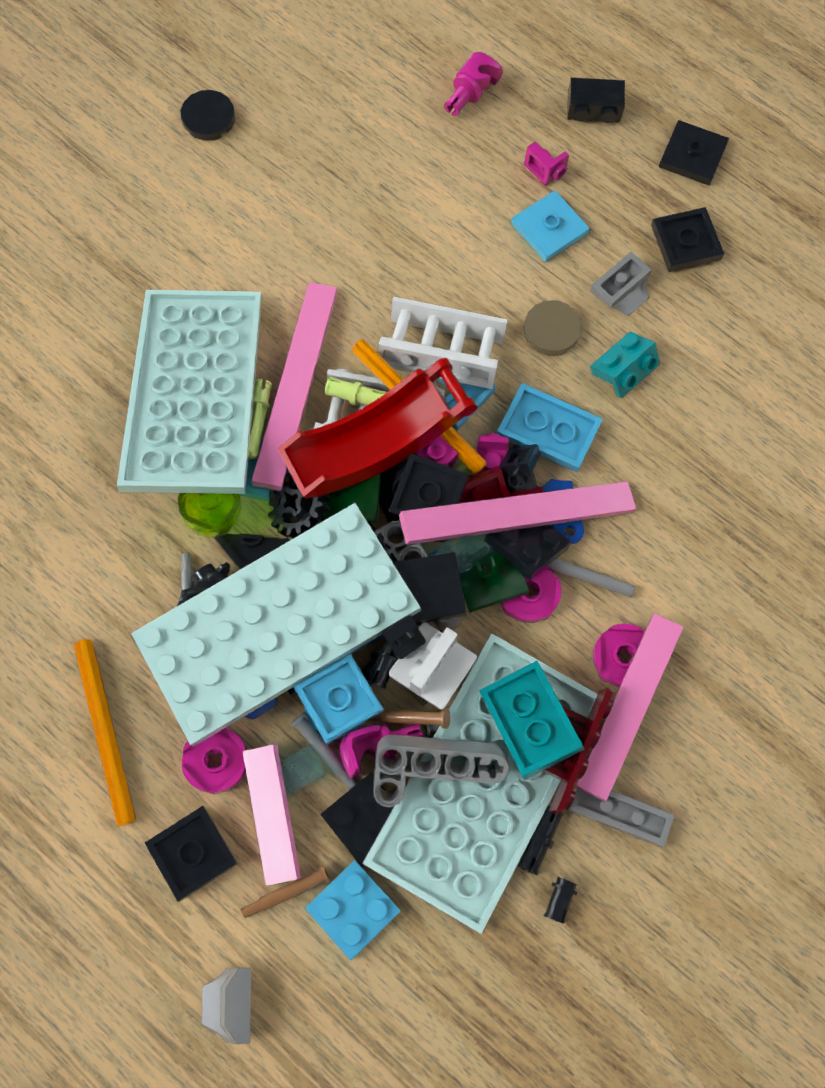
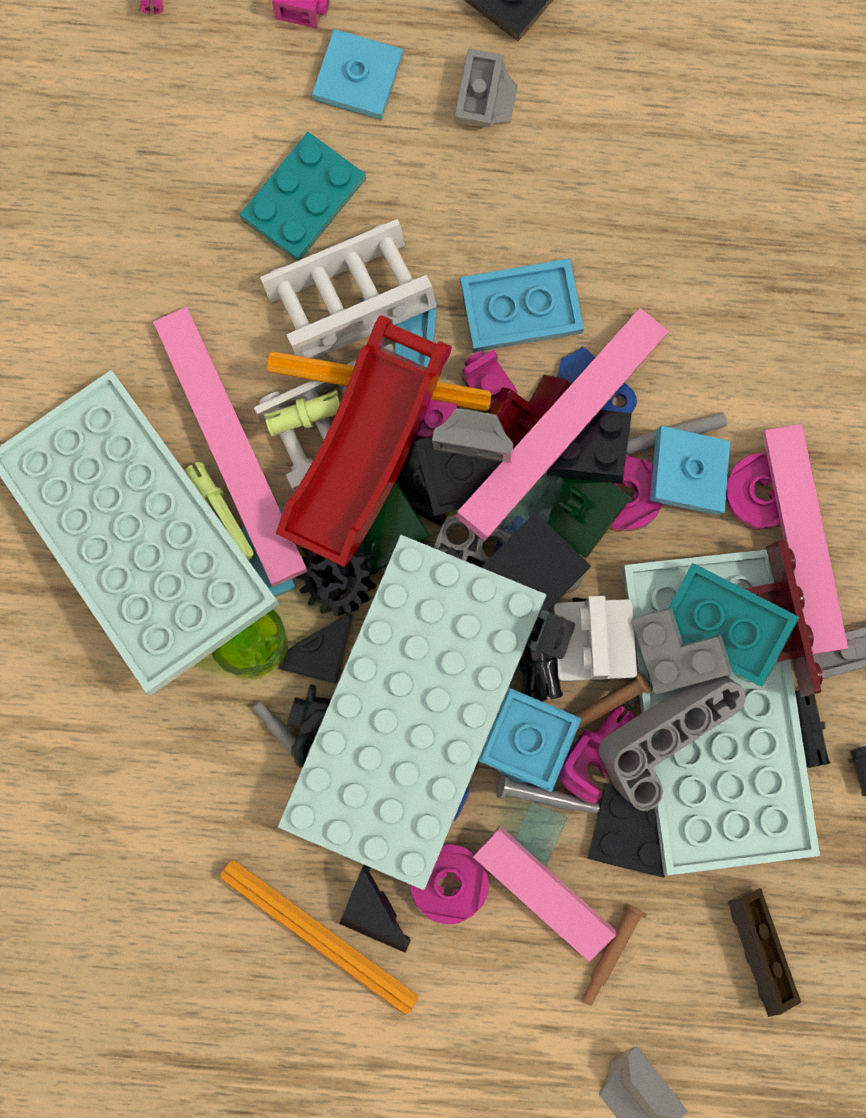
camera: 35 degrees left, 10 degrees up
black plate [145,806,238,902] -> none
medium azure plate [305,860,400,960] -> none
black bracket [499,444,541,492] -> none
dark tan tile [524,300,582,356] -> none
teal bracket [590,332,660,398] -> none
none -> teal plate [240,132,366,261]
none -> black tile [339,865,411,953]
none -> light grey slope [432,408,513,463]
none -> light grey plate [632,607,733,694]
none -> medium azure plate [650,426,730,516]
none -> dark brown plate [728,888,801,1017]

